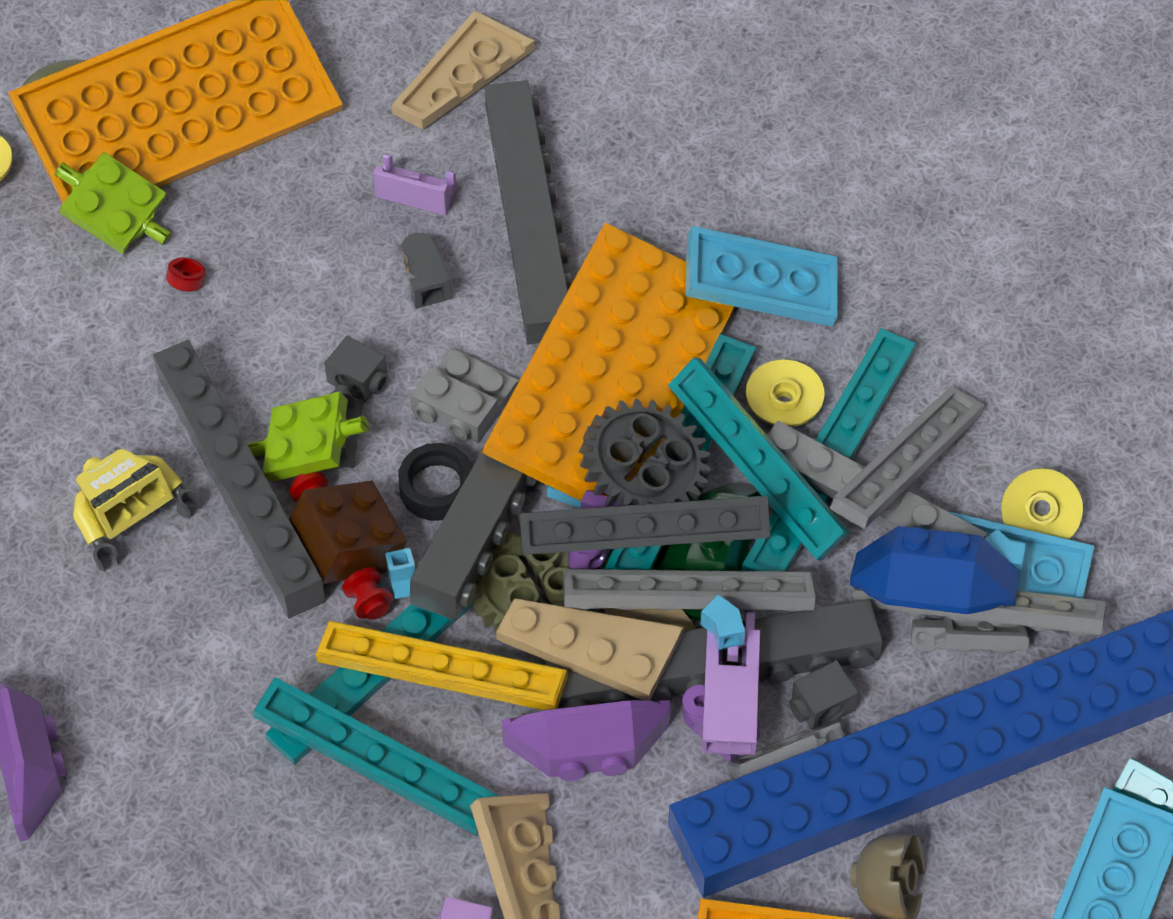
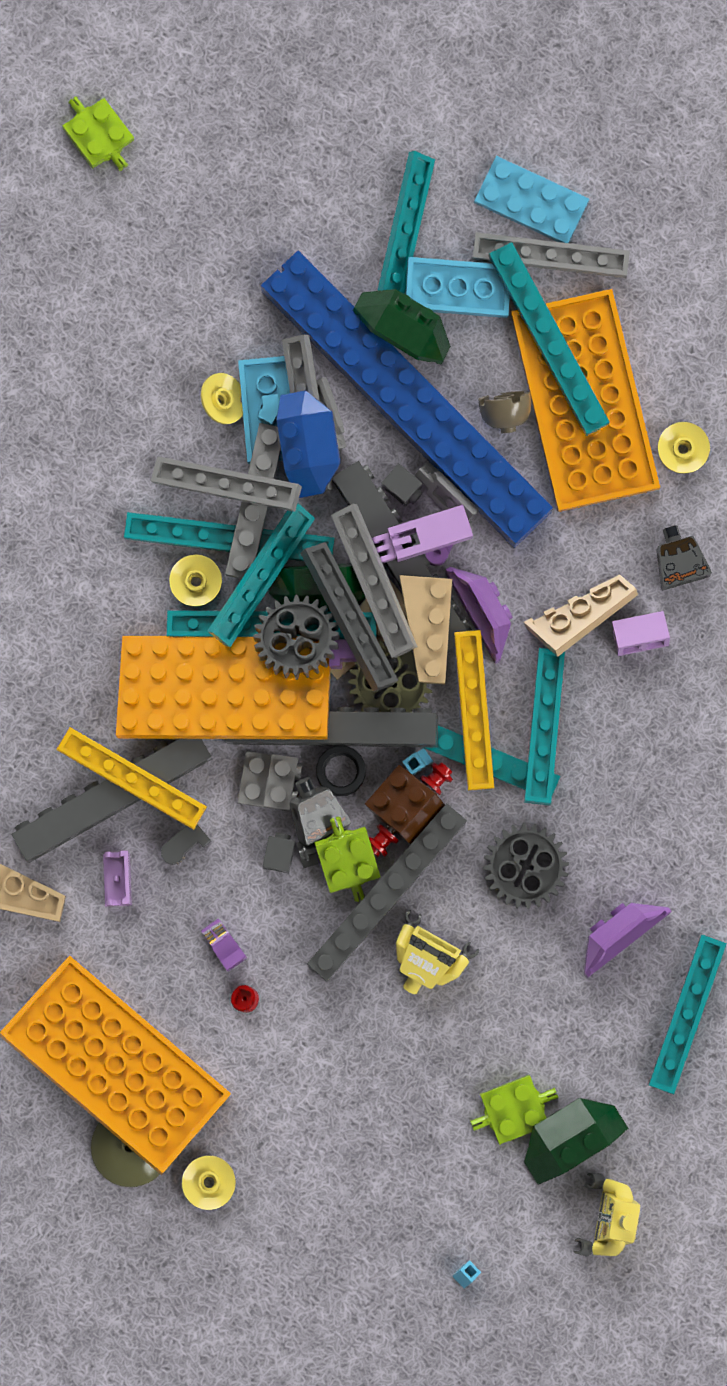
camera: 110 degrees left, 25 degrees up
lime plate [55,152,171,255] -> none
medium azure plate [685,226,838,327] -> none
medium azure piece [701,594,745,650] -> none
none -> yellow tile [56,727,207,830]
none -> medium lavender leg [201,919,247,971]
none -> dark grey torso [289,777,351,846]
none -> dark green wedge [352,289,451,364]
none -> dark grey gear [483,823,569,909]

